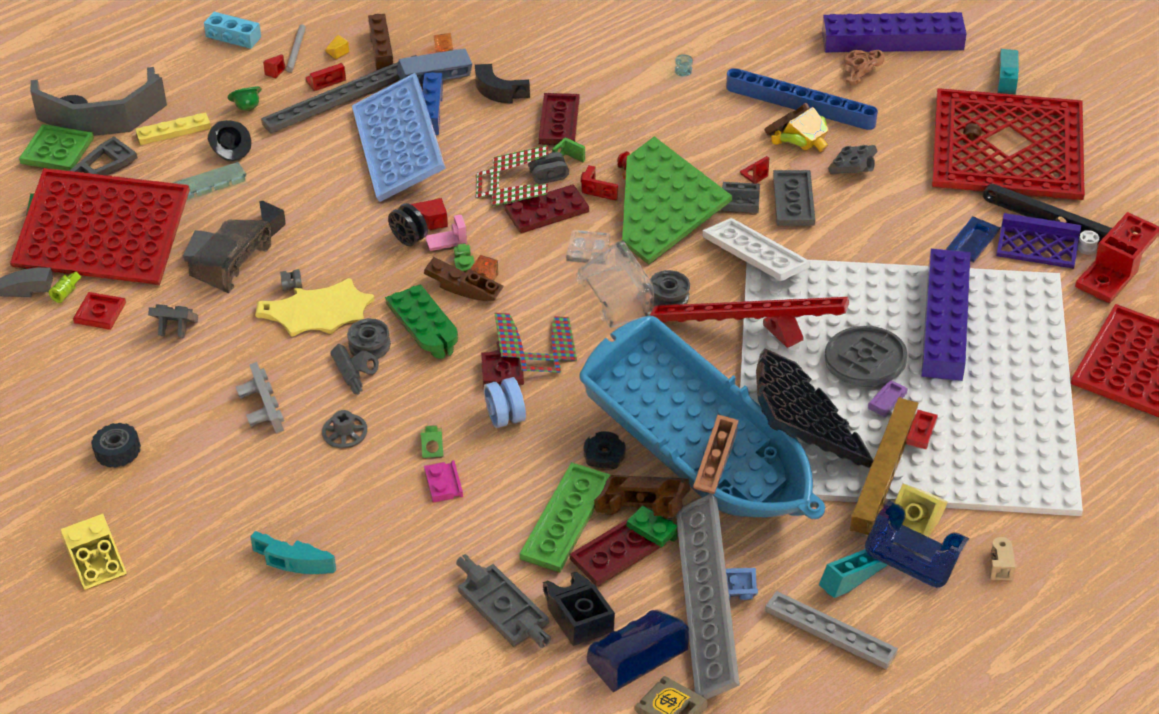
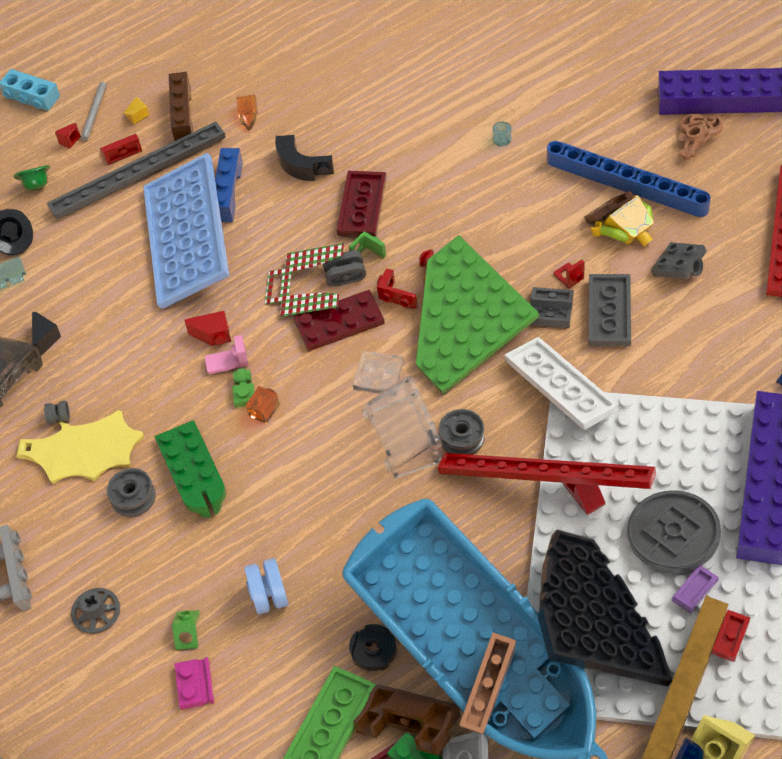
camera: 10 degrees right, 10 degrees up
dark grey piece [330,344,379,395] -> none
black wheel [388,203,428,246] -> none
sand blue brick [397,49,472,84] -> none
reddish brown slope [424,257,504,301] -> none
dark red plate [481,341,524,387] -> none
piece [494,313,577,373] -> none

